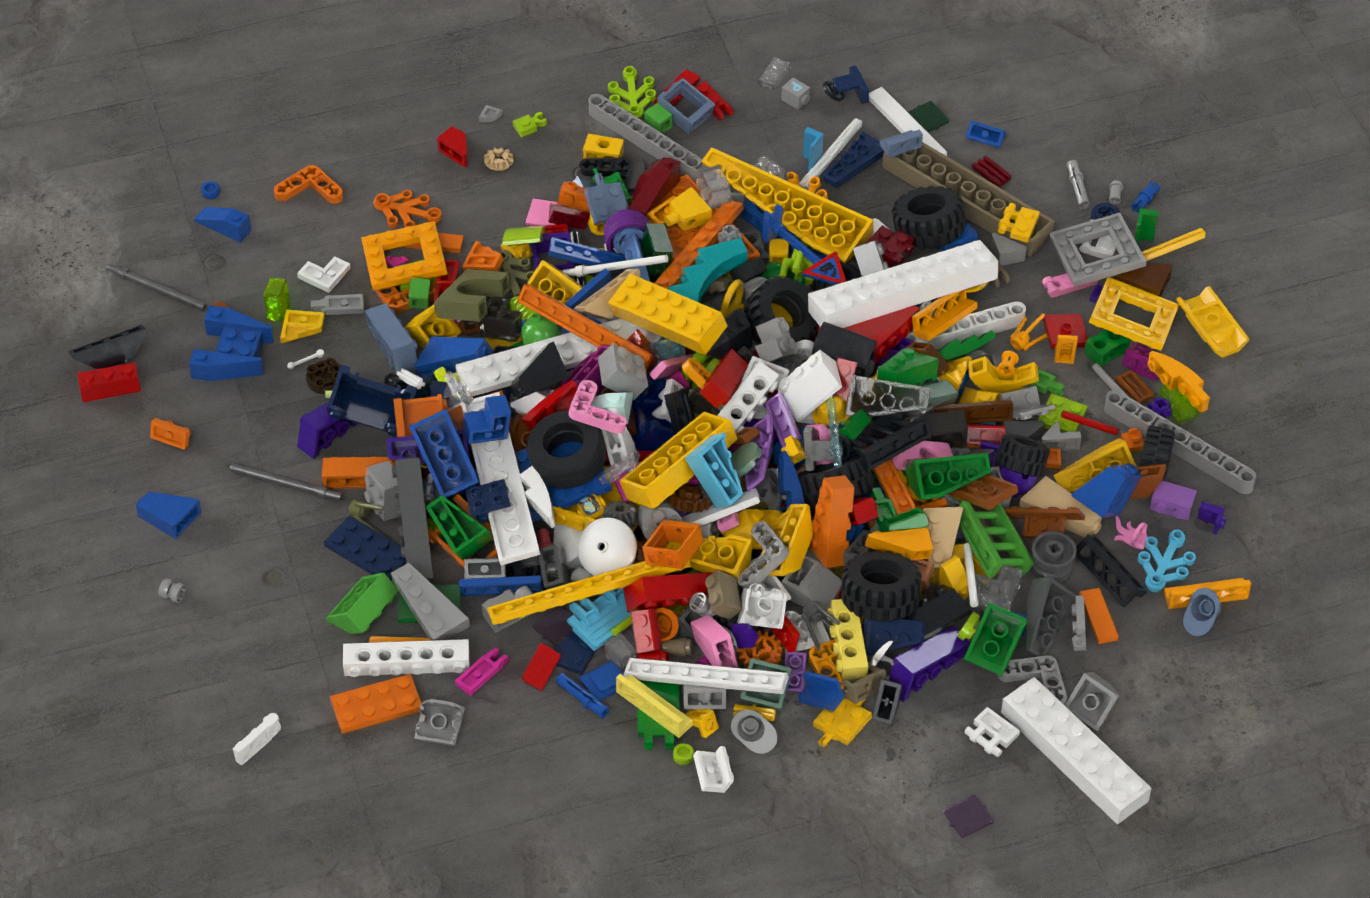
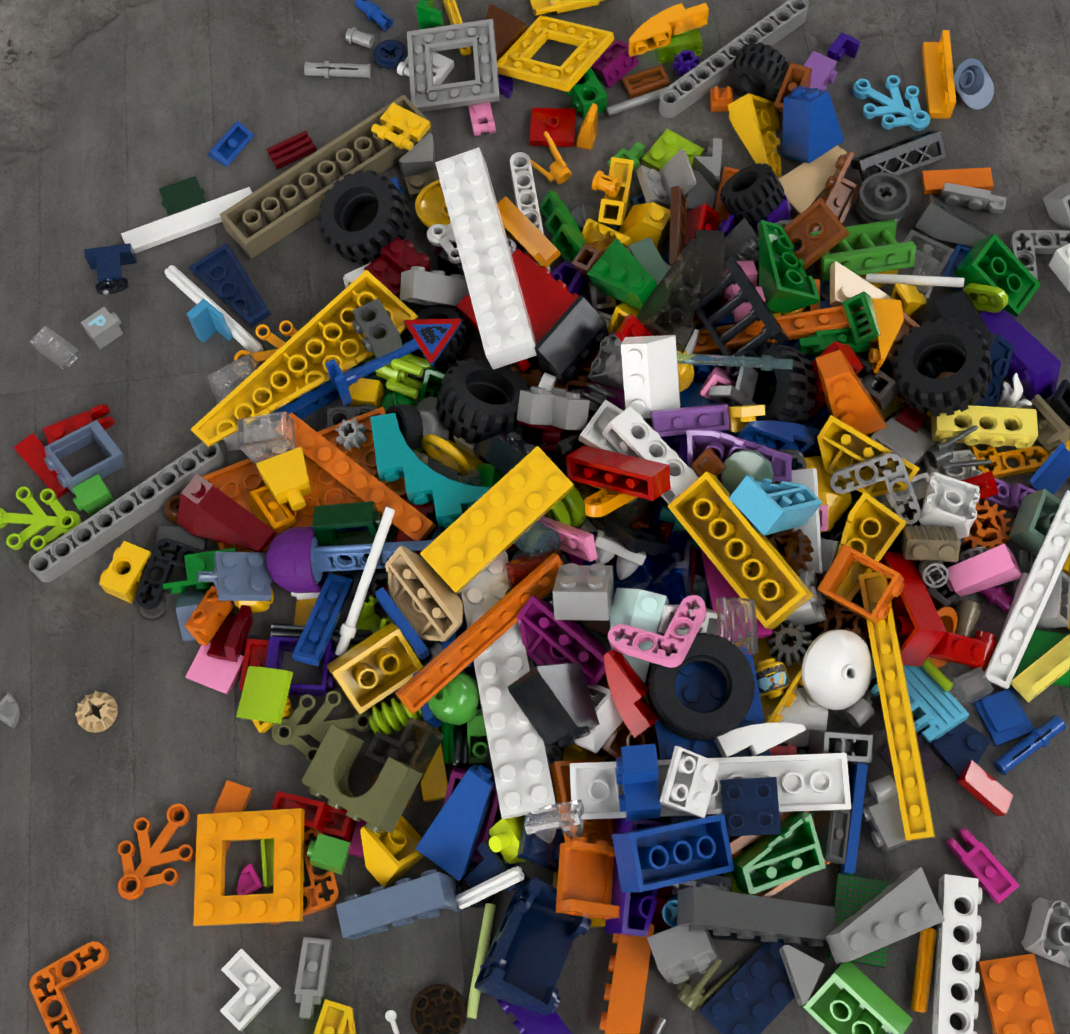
camera: 75 degrees left, 15 degrees up
black pin [384,373,406,390] -> none
red slope [437,126,468,168] -> none
orange wing [462,241,504,271] -> none
lime plate [513,112,547,137] -> none
dark purple slope [730,623,759,648] -> none
green slope [834,409,871,440] -> none
sand blue panel [880,129,923,158] -> none
red bar [1061,410,1119,436] -> none
bright pink piece [1114,516,1148,550] -> none
none -> dark grey brick [352,298,403,359]
none -> white slope [660,746,719,818]
none -> light grey slope [779,945,825,1006]

